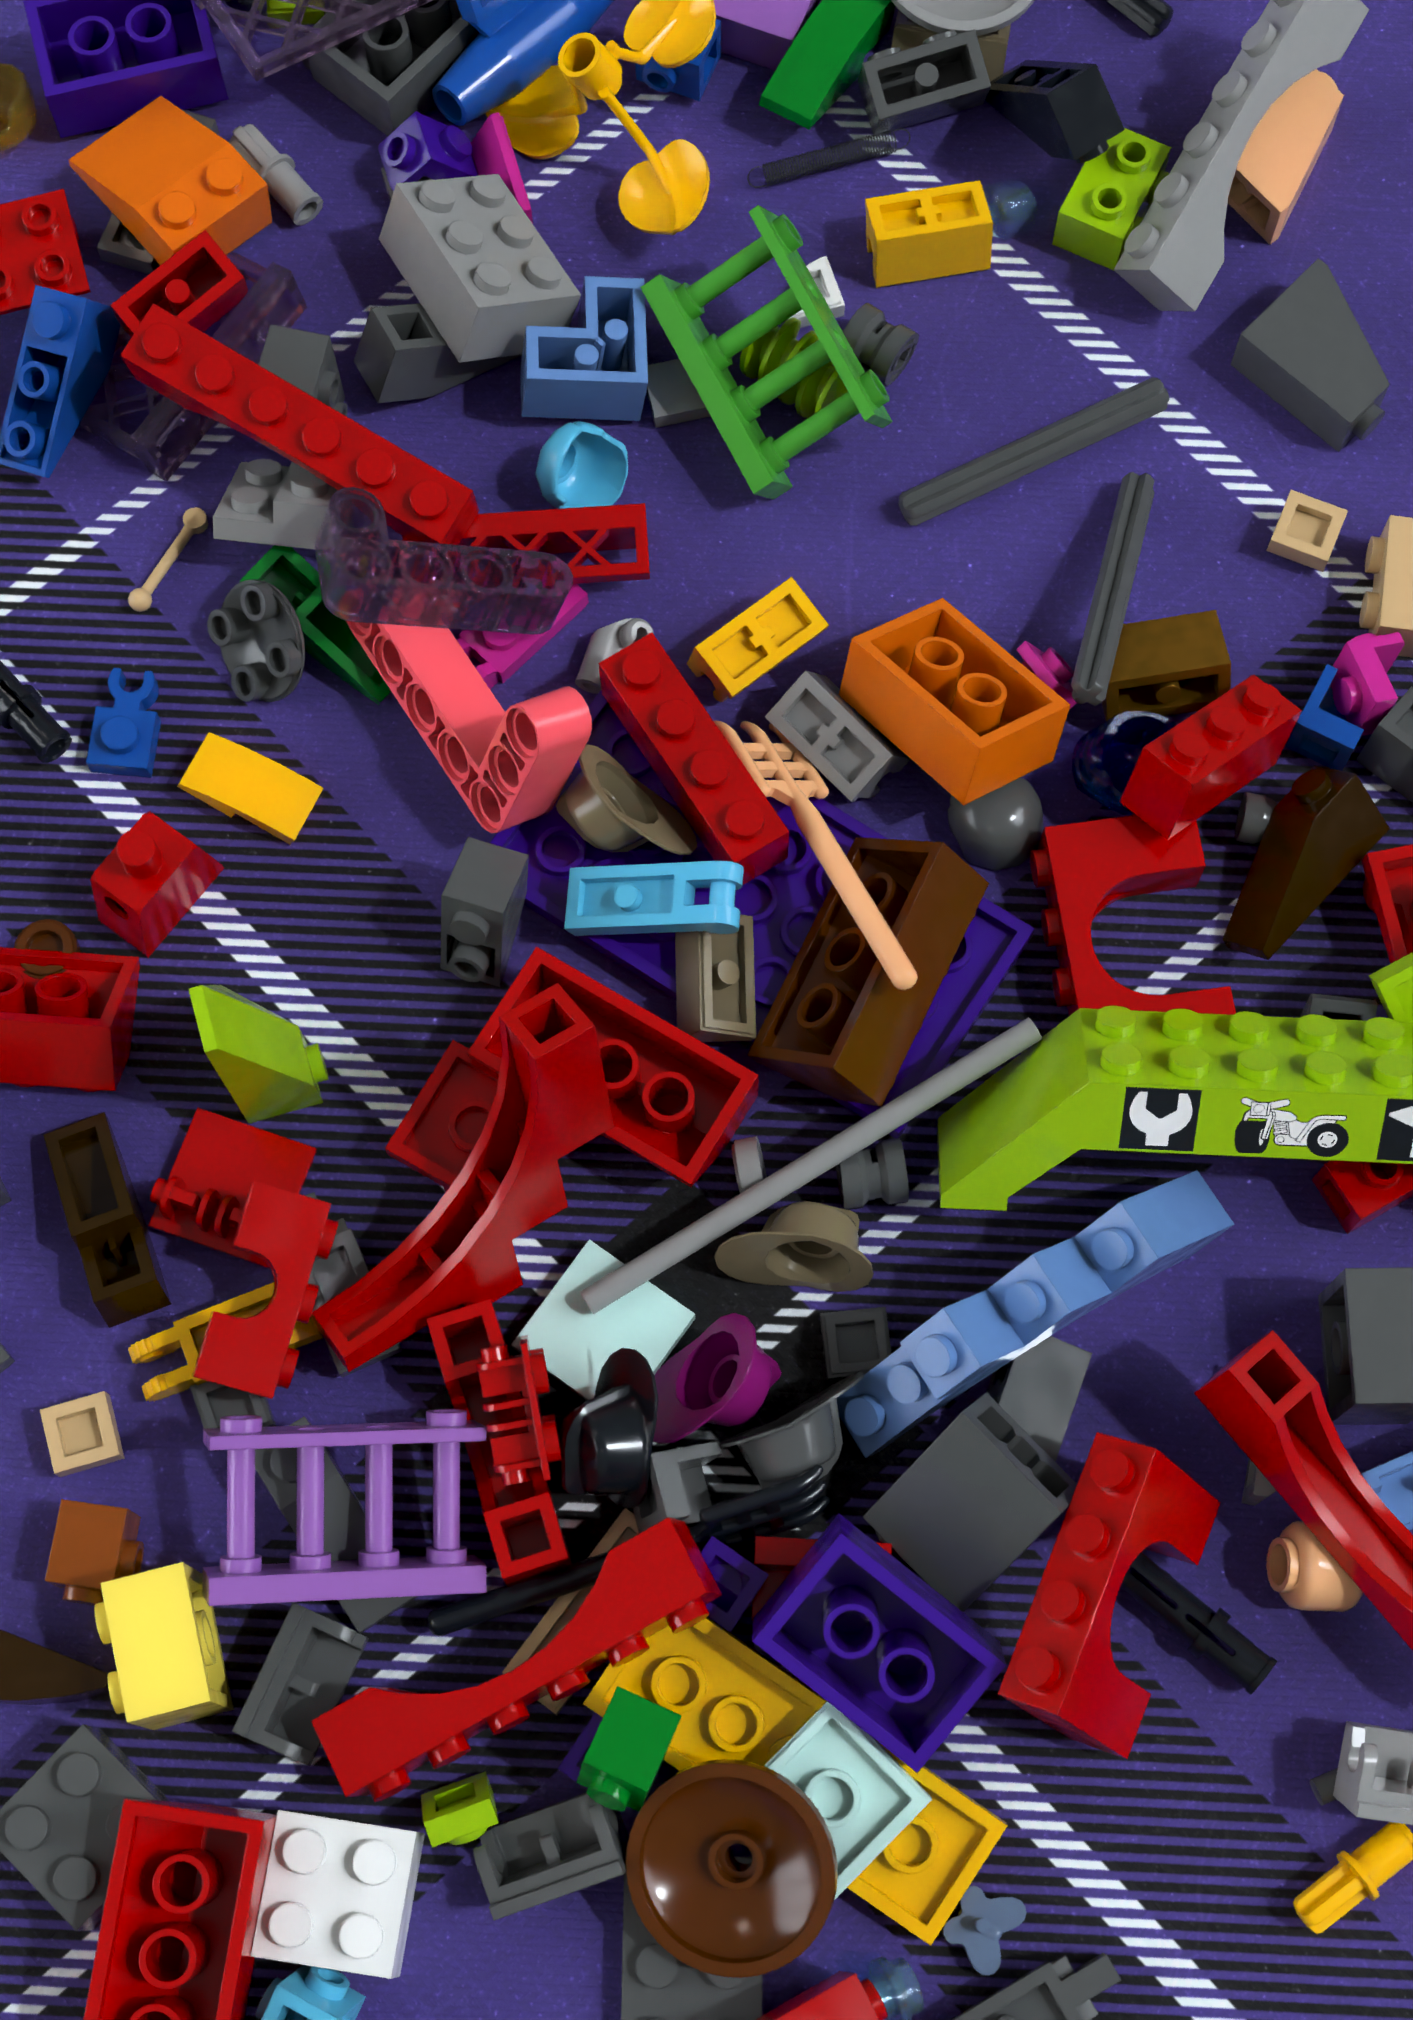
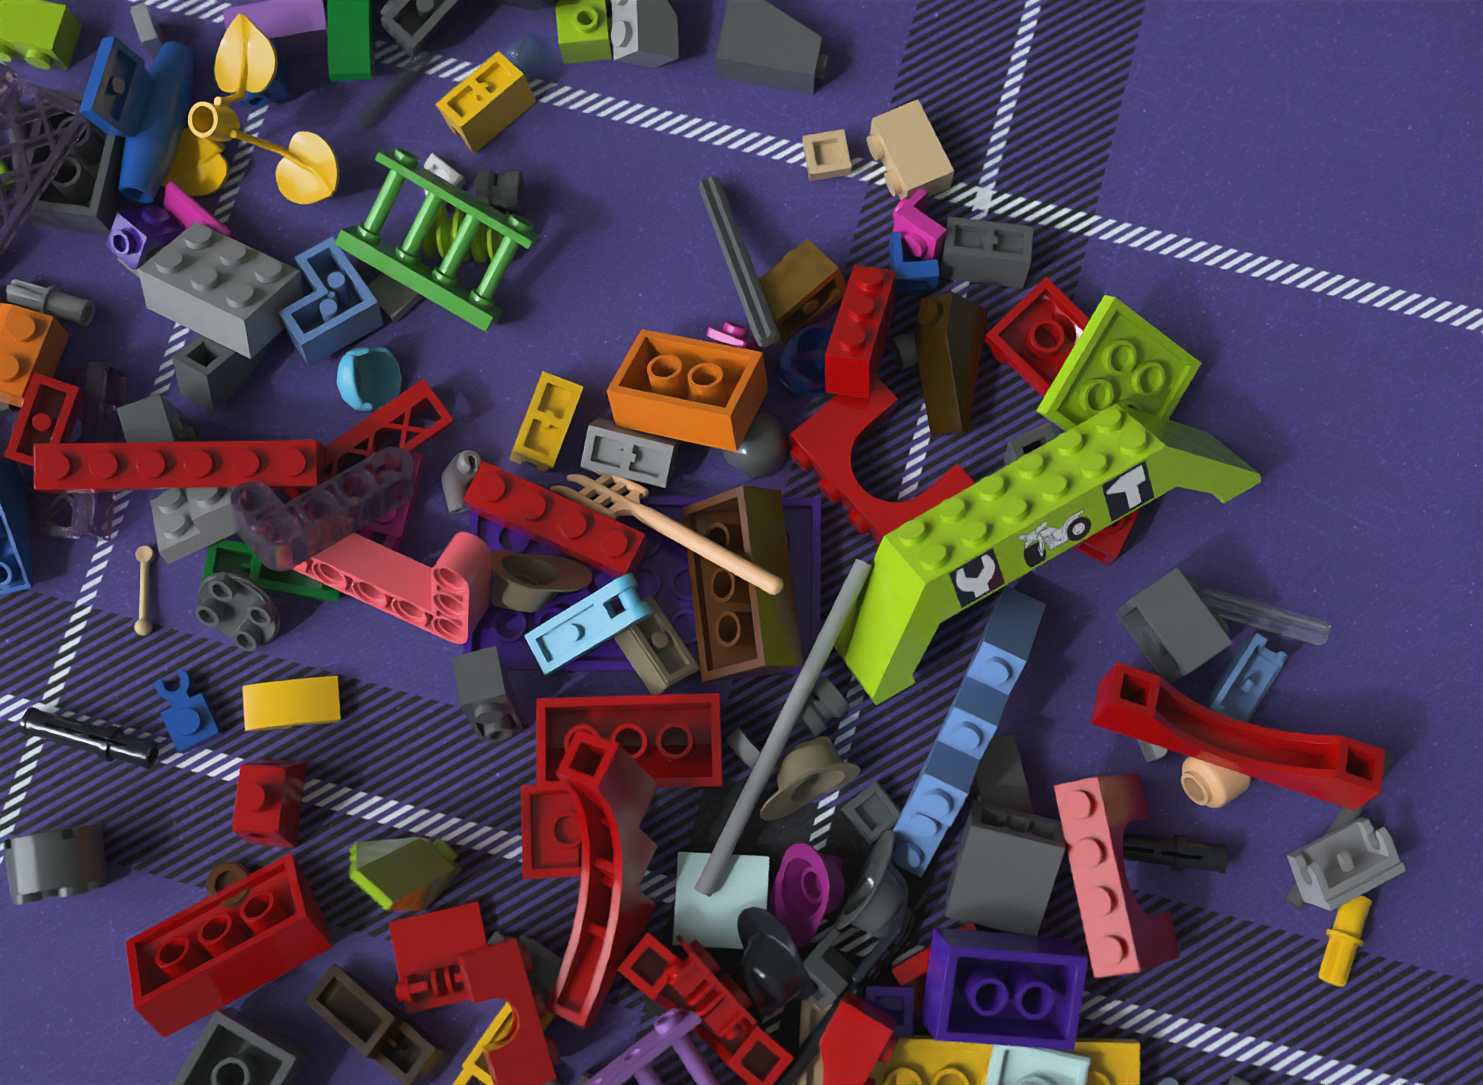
camera: 30 degrees left, 5 degrees up
dark grey axle [898,378,1170,526] -> none

